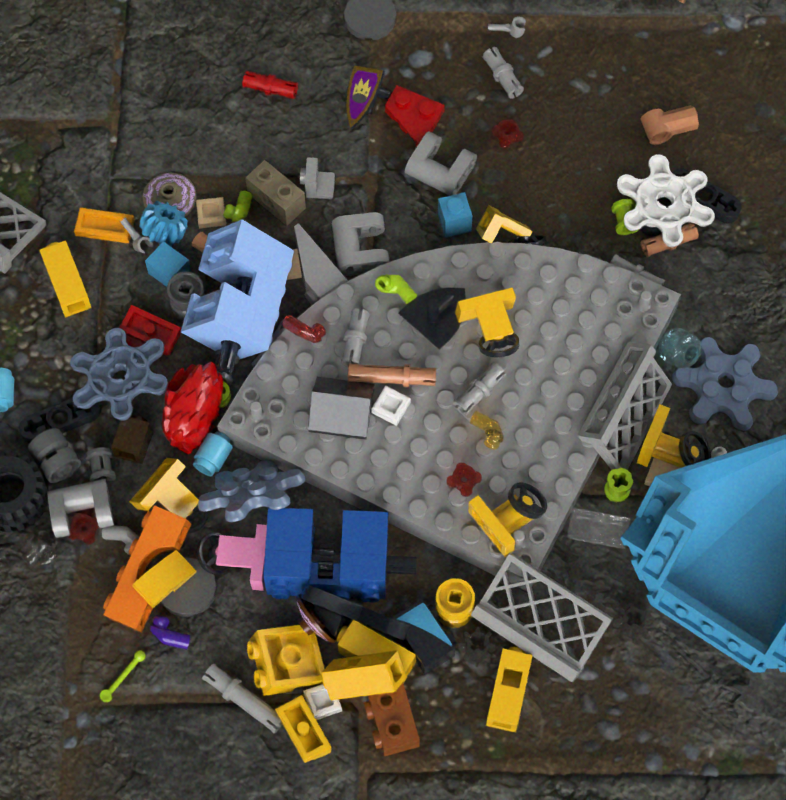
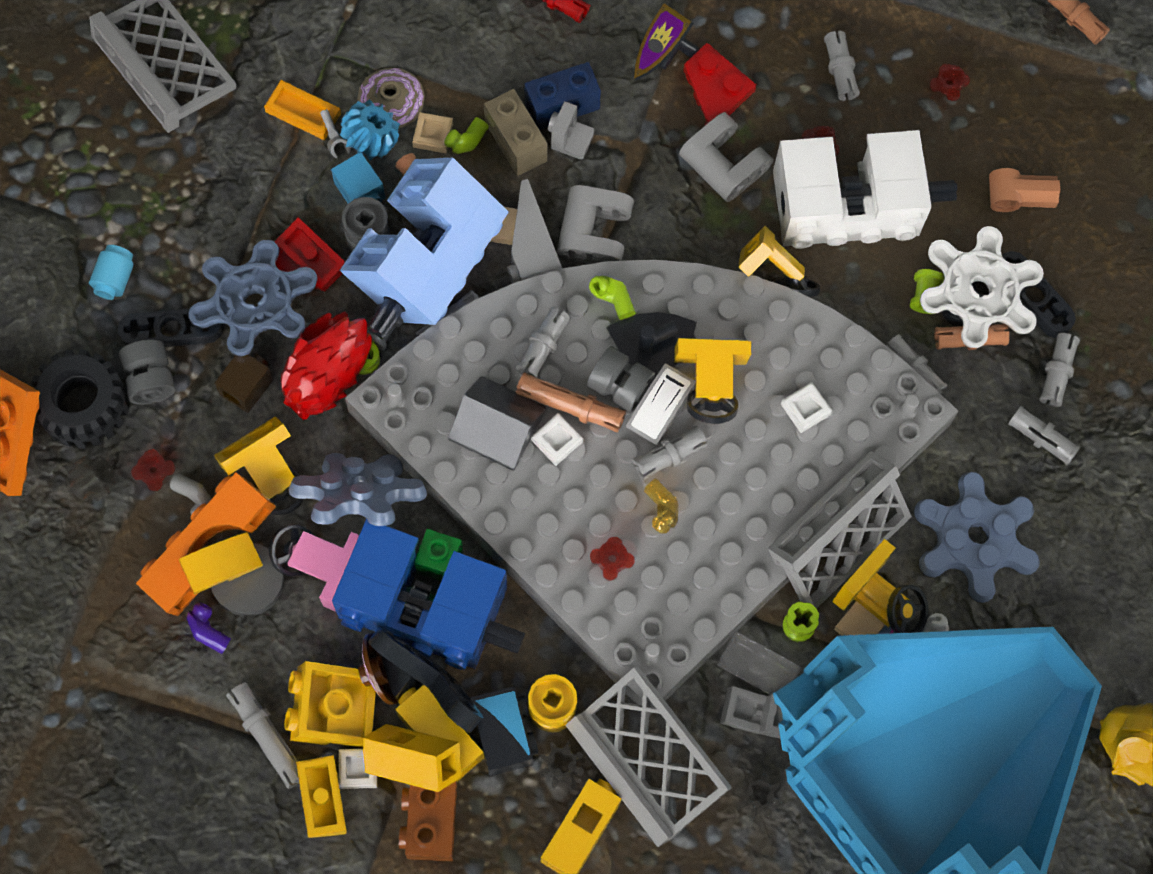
camera: 15 degrees right, 5 degrees up
yellow brick [39,240,91,318] -> none
light grey connector [47,479,114,538] -> none
dark grey bush [86,447,116,483] -> none
lime hinge [100,650,146,703] -> none
medium azure brick [193,432,233,476] -> none
clear red arm [283,315,326,343] -> none
dark azure brick [438,192,472,238] -> none
yellow piece [469,482,547,557] -> none
light grey hand [488,17,526,38] -> none
clear light blue head [659,328,701,369] -> none
none -> green brick [414,529,463,581]
none -> dark blue brick [524,62,601,130]
none -> dark grey wheel [587,346,655,413]
none -> white slope [626,363,696,445]
none -> light grey slope [720,686,783,738]
none -> white piece [773,130,957,249]
none -> white tile [781,382,832,433]
none -> clear red plate [930,64,970,101]
none -> light grey pin [1008,406,1080,465]
none -> light grey pin [1039,333,1080,407]

